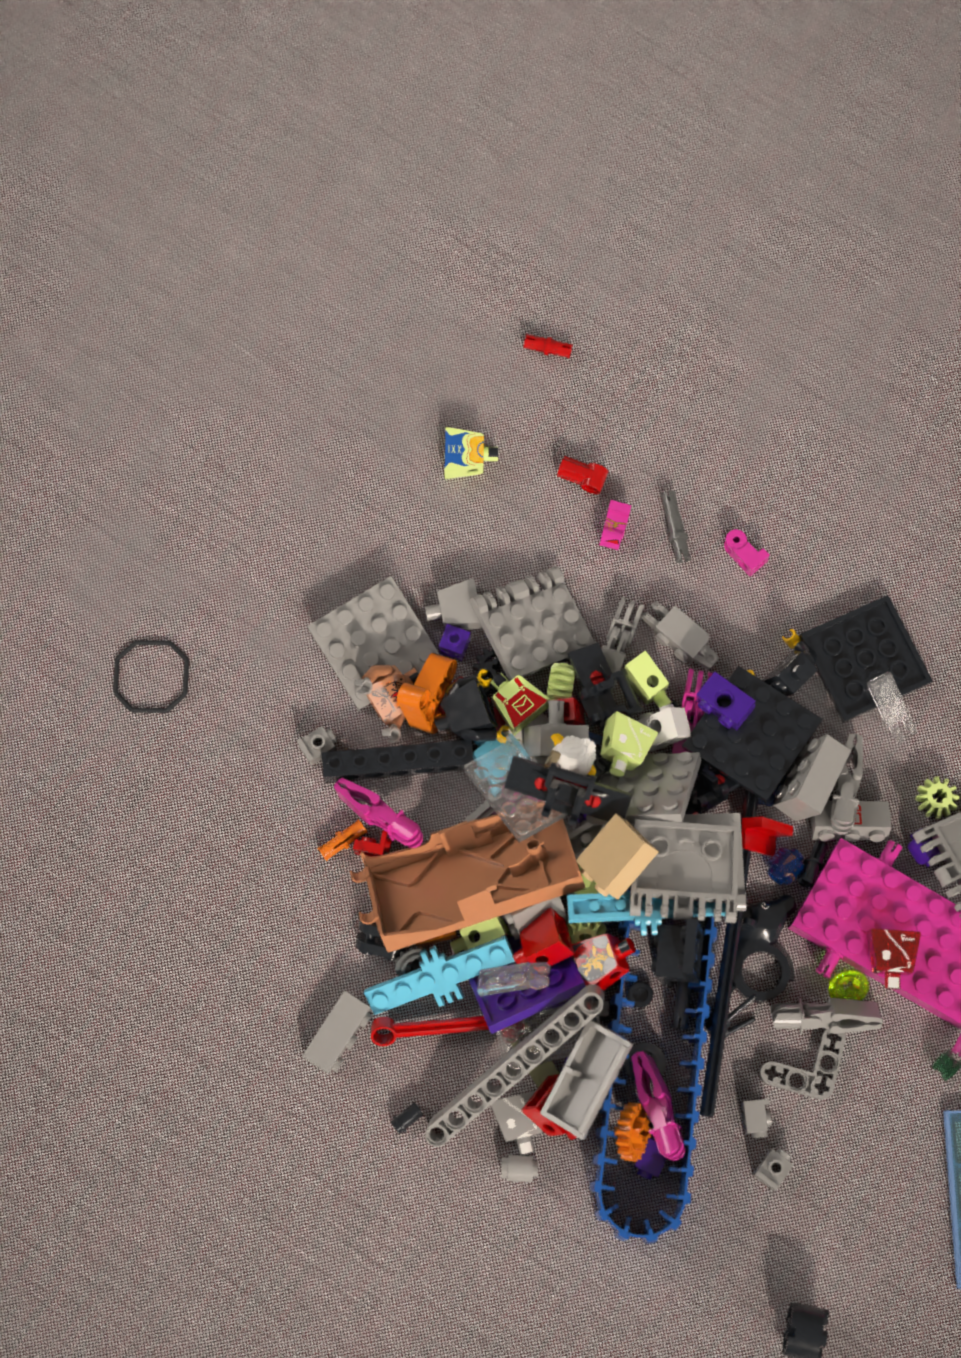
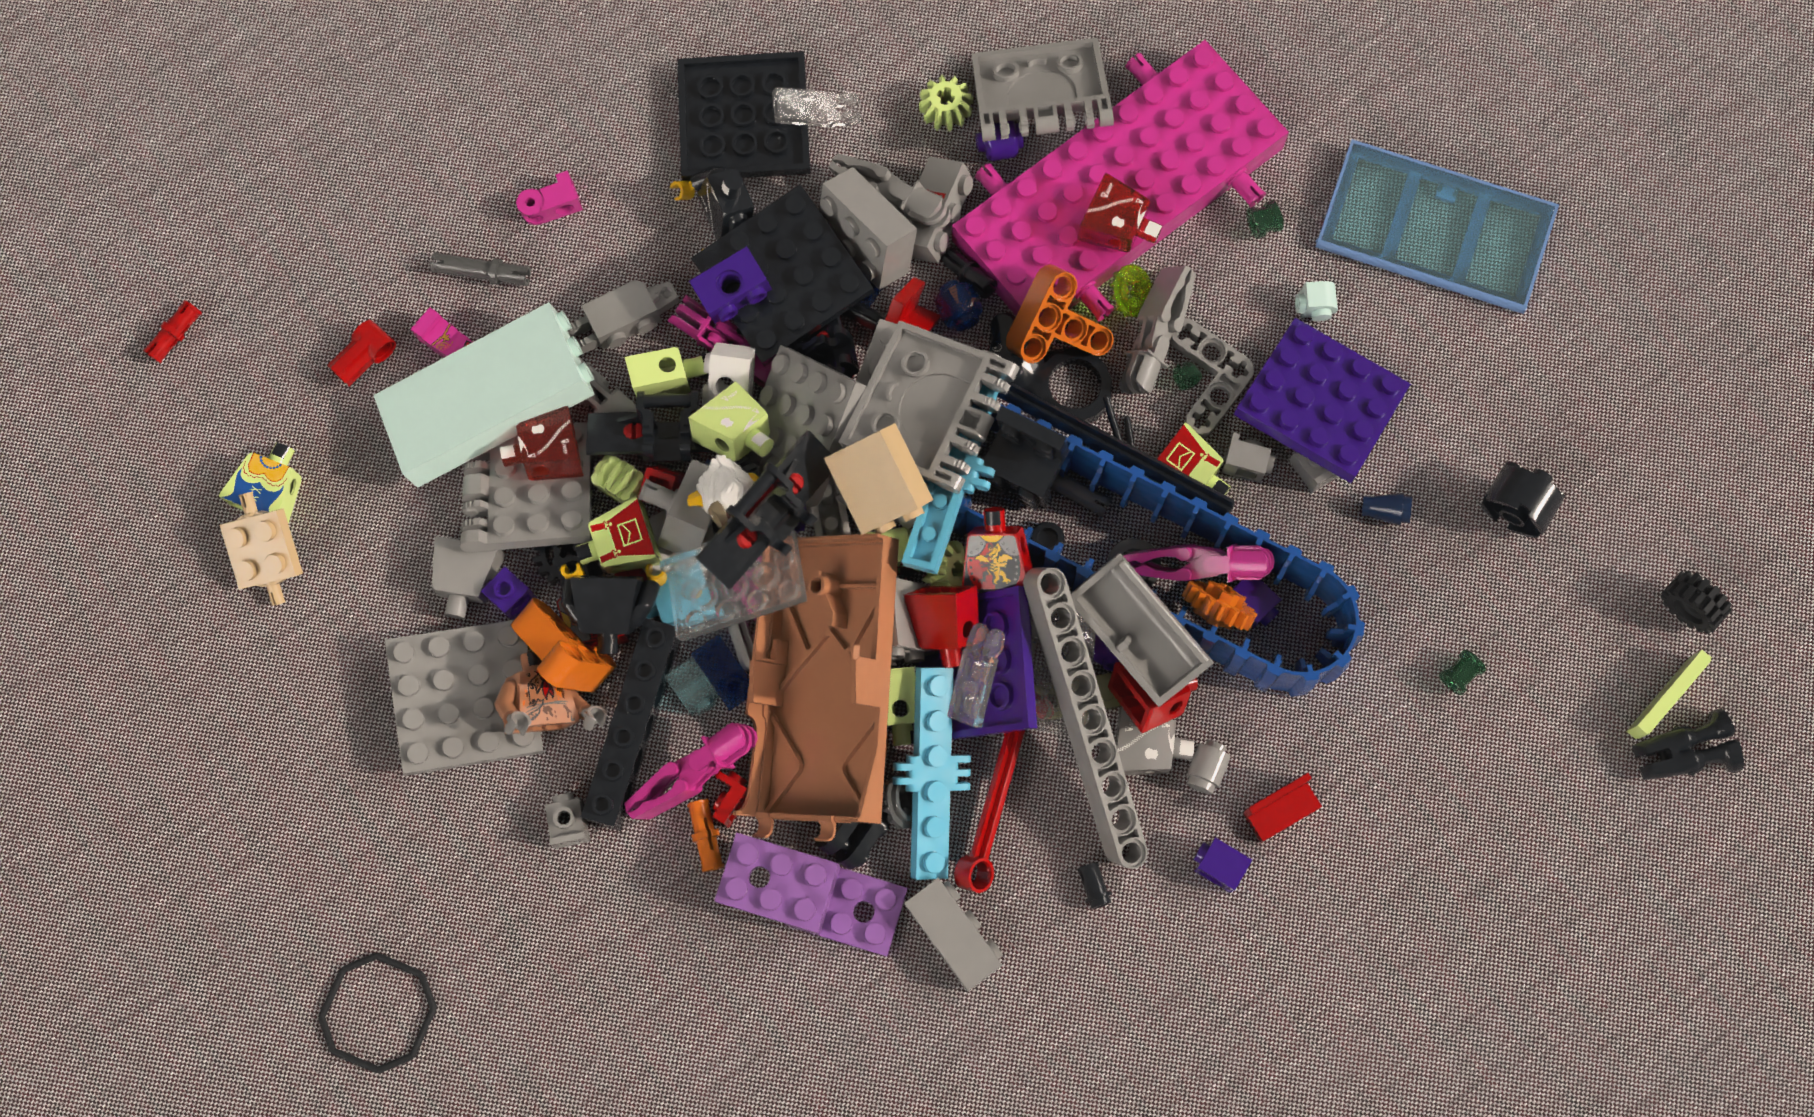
camera: 65 degrees left, 0 degrees up
none -> tan plate [219,491,303,606]
none -> light aqua brick [373,302,595,488]
none -> clear red torso [500,406,584,481]
none -> clear light blue brick [664,657,719,716]
none -> clear blue slope [691,635,749,711]
none -> medium lavender bracket [714,832,908,957]
none -> orange beam [1006,264,1114,363]
none -> torso [1146,423,1231,495]
none -> clear green hinge [1173,361,1202,391]
none -> dark purple brick [1193,837,1252,893]
none -> dark purple plate [1233,318,1411,483]
none -> red panel [1243,773,1322,843]
none -> light aqua plate [1295,281,1338,321]
none -> dark blue cone [1362,492,1412,526]
none -> clear green bush [1439,649,1486,696]

